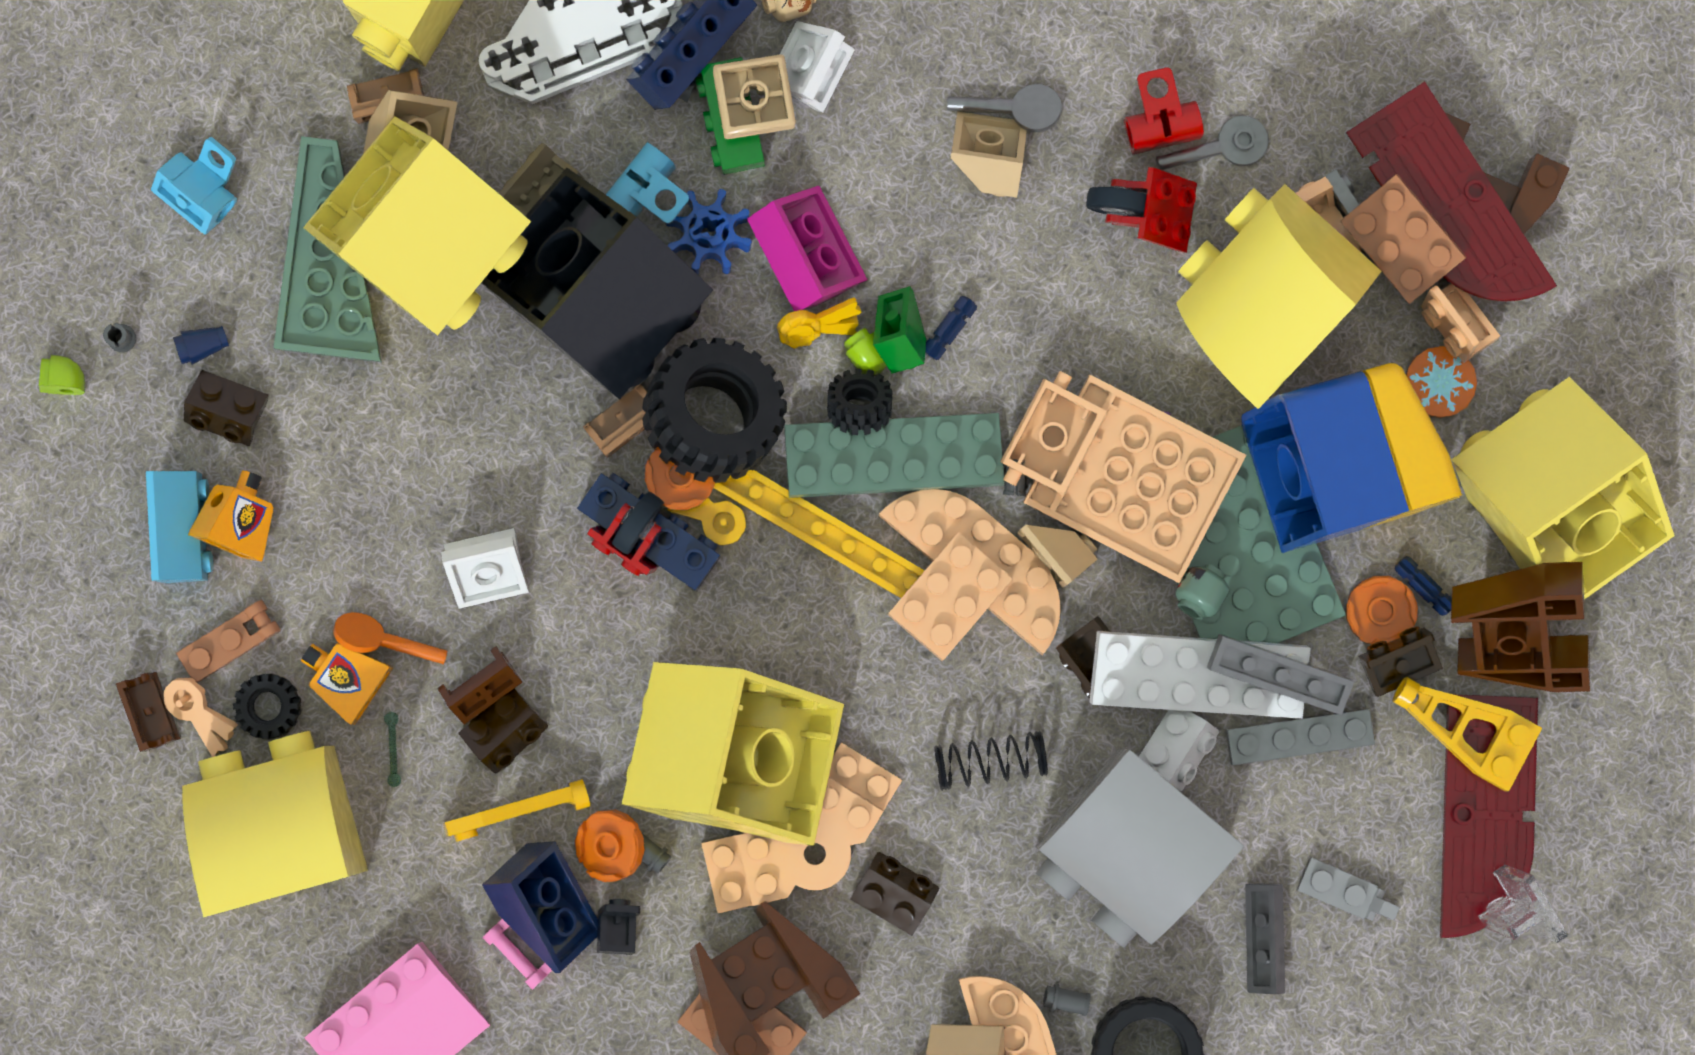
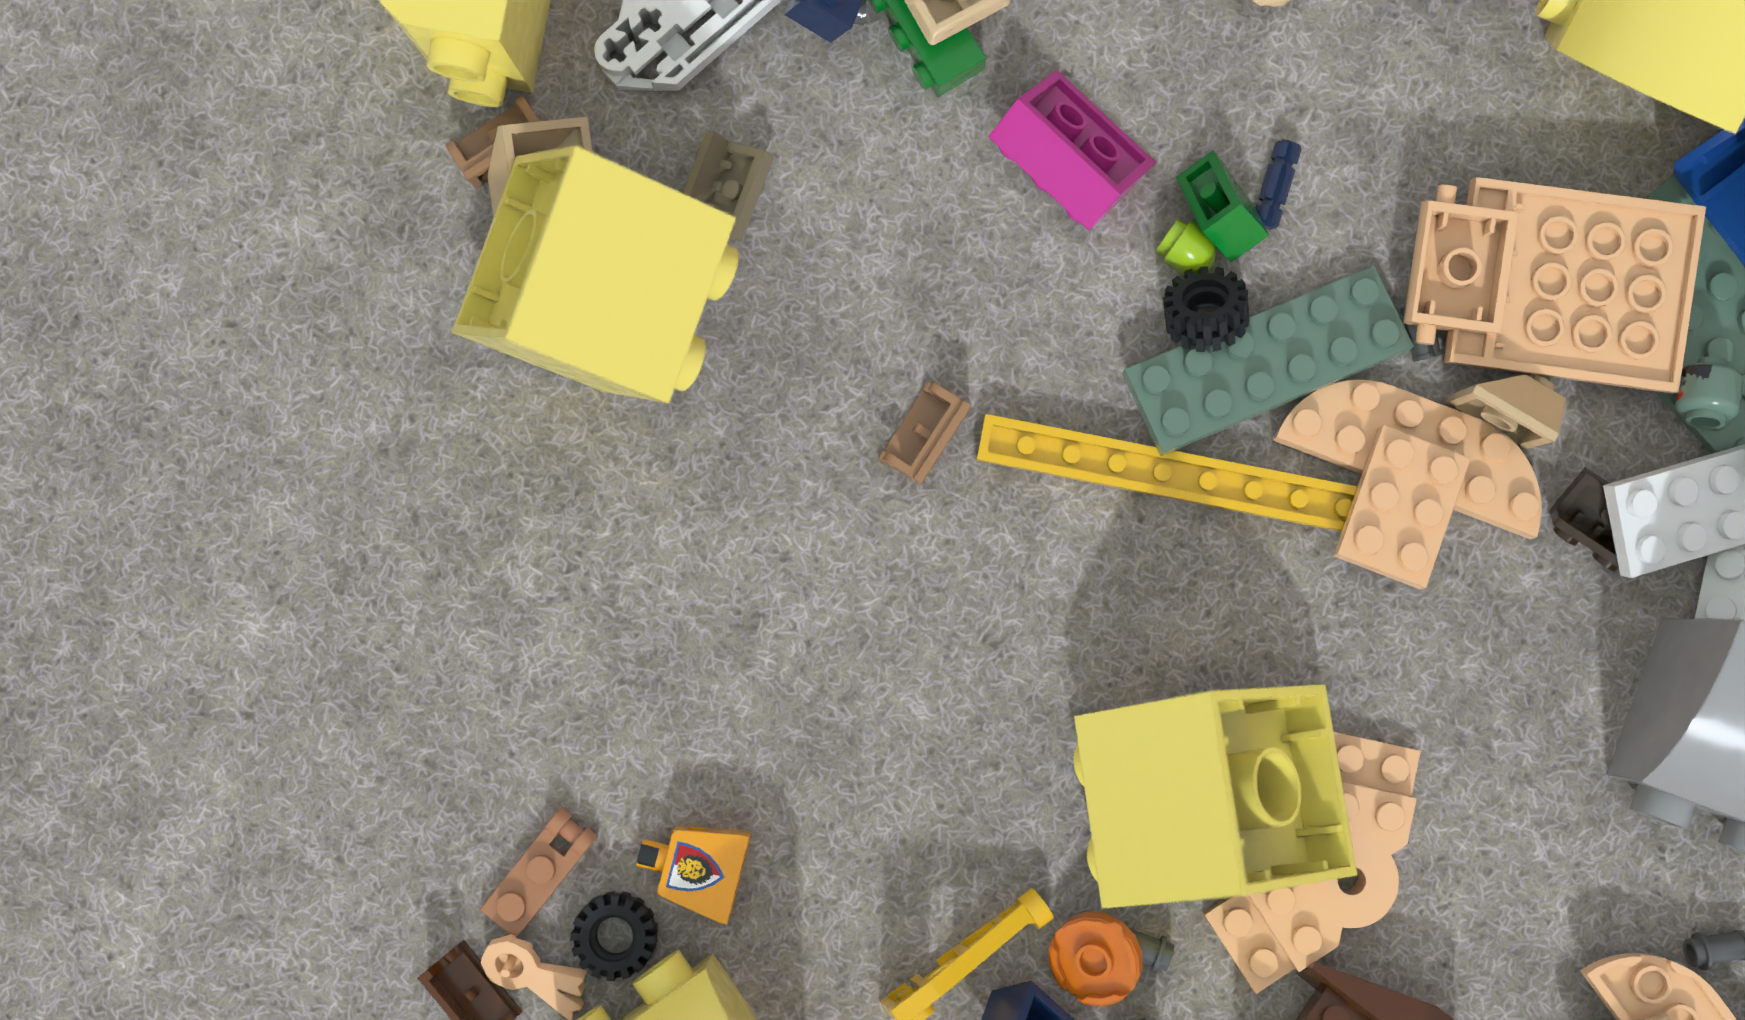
camera: 20 degrees left, 0 degrees up
lime piece [39,355,85,395] -> none
dark grey pin [103,323,136,353] -> none
medium azure slope [146,471,213,583] -> none
medium azure piece [151,137,237,235] -> none
dark blue cone [173,326,229,365] -> none
dark brown bracket [183,370,268,446] -> none
light orange torso [188,470,274,562] -> none
sand green wing [274,136,382,363] -> none
orange piece [333,612,448,664] -> none
clear green hinge [384,712,401,787] -> none
reddish brown hinge [437,646,522,724] -> none
white bracket [441,528,529,609] -> none
dark brown bracket [458,688,548,774] -> none
black brick [481,167,713,400] -> none
dark blue brick [577,472,721,592] -> none
plate [587,492,664,576] -> none
medium azure piece [606,142,689,224] -> none
black tyre [642,337,787,483] -> none
orange tile [645,447,716,511] -> none
blue gear [666,189,752,275] -> none
yellow piece [667,498,746,546] -> none
yellow piece [777,297,862,349] -> none
dark brown bracket [850,852,939,936] -> none
black piece [934,730,1048,791] -> none

